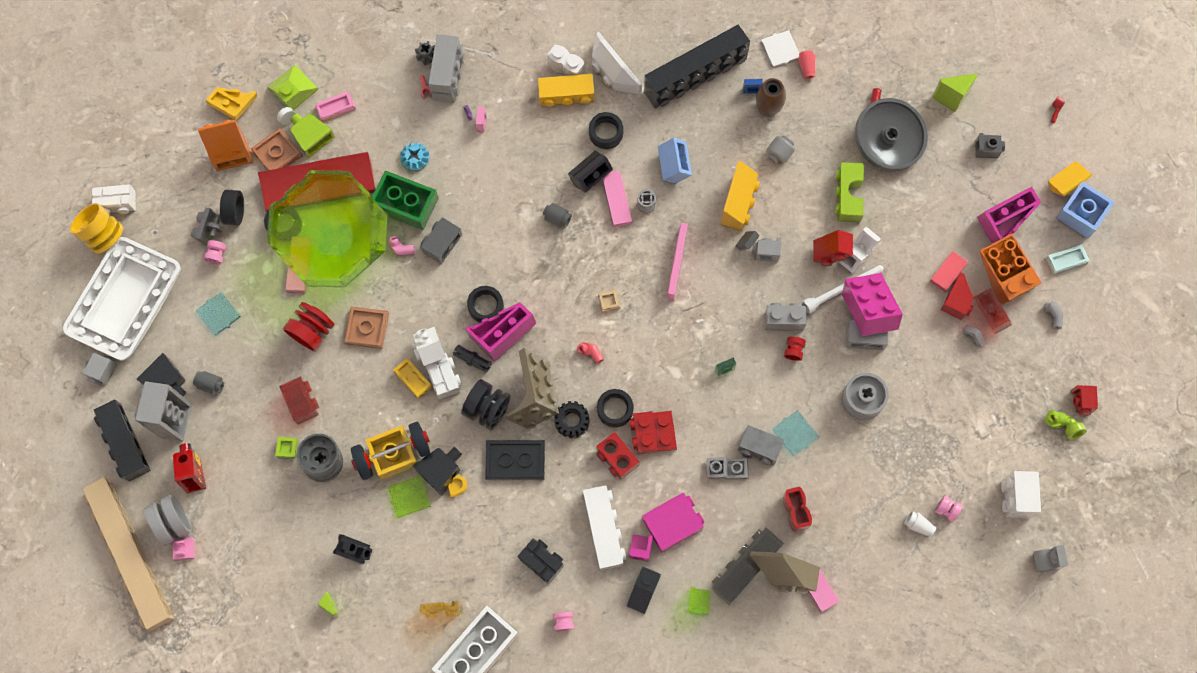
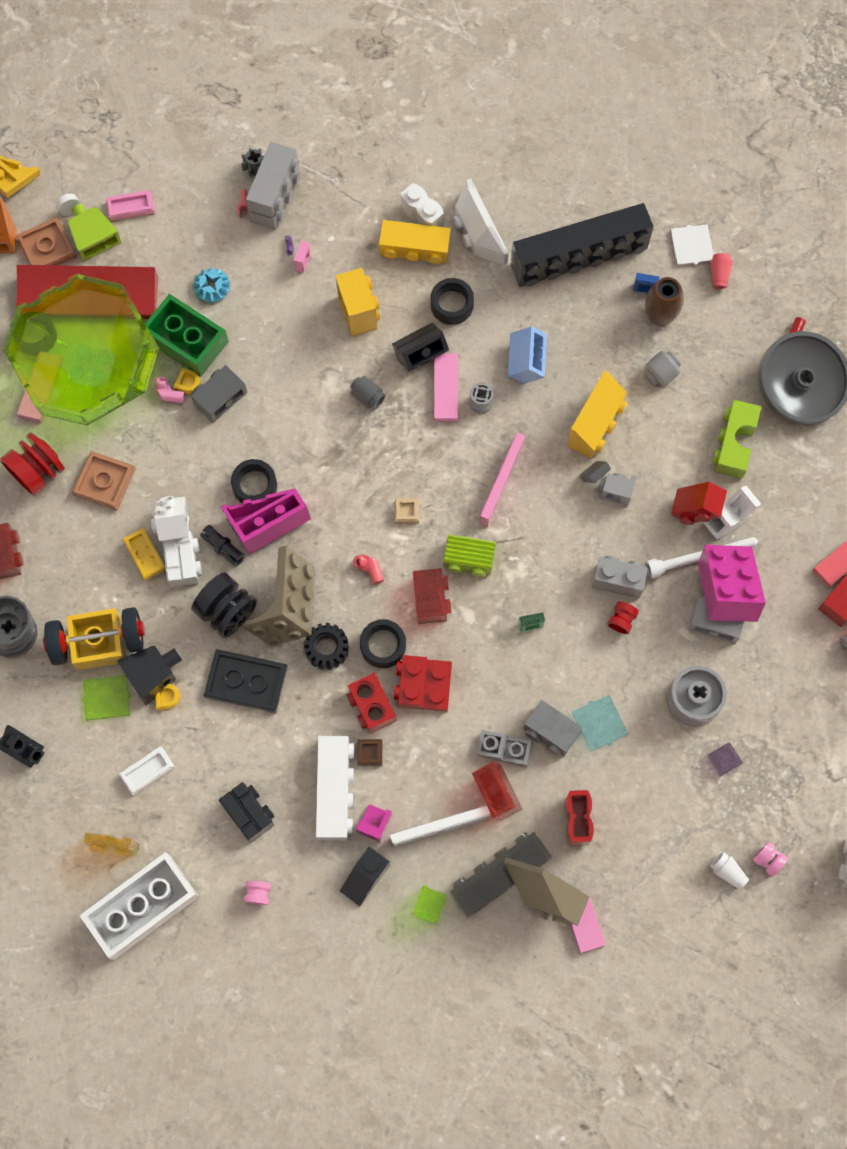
camera: 10 degrees right, 0 degrees up
lime slope [267,65,318,110] -> none
dark pink brick [642,492,705,553] -> none
none -> white tile [119,746,176,796]
none -> yellow tile [173,367,201,395]
none -> yellow brick [335,268,380,336]
none -> reddish brown tile [357,739,382,766]
none -> white tile [390,805,491,847]
none -> clear red brick [413,568,451,624]
none -> lime brick [443,534,496,577]
none -> clear red brick [472,761,523,821]
none -> clear purple tile [707,742,743,777]

